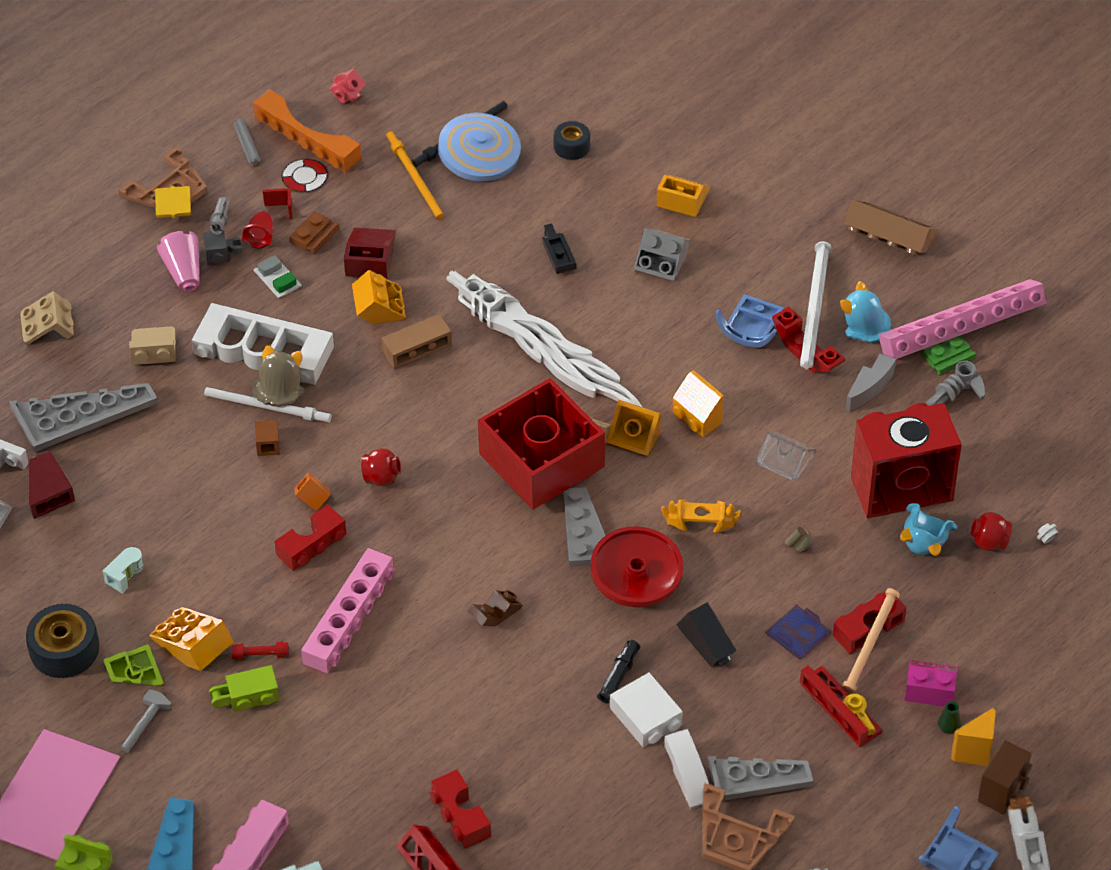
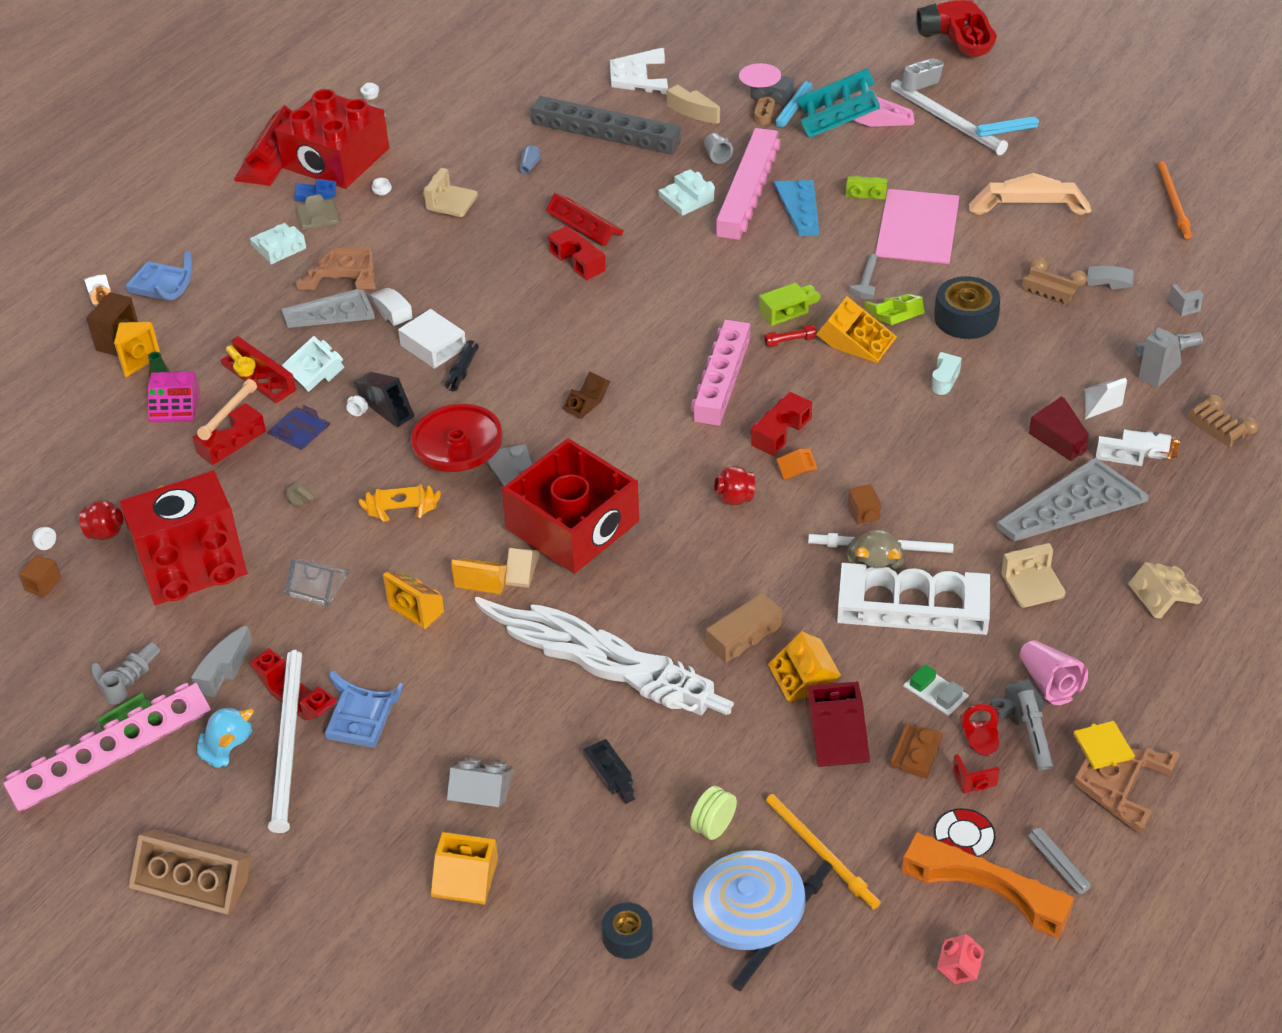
camera: 170 degrees right, 5 degrees down
none -> dark orange brick [19,555,61,597]
none -> light aqua plate [282,336,344,392]
none -> white plate [346,395,368,416]
none -> yellowish green head [690,786,737,840]

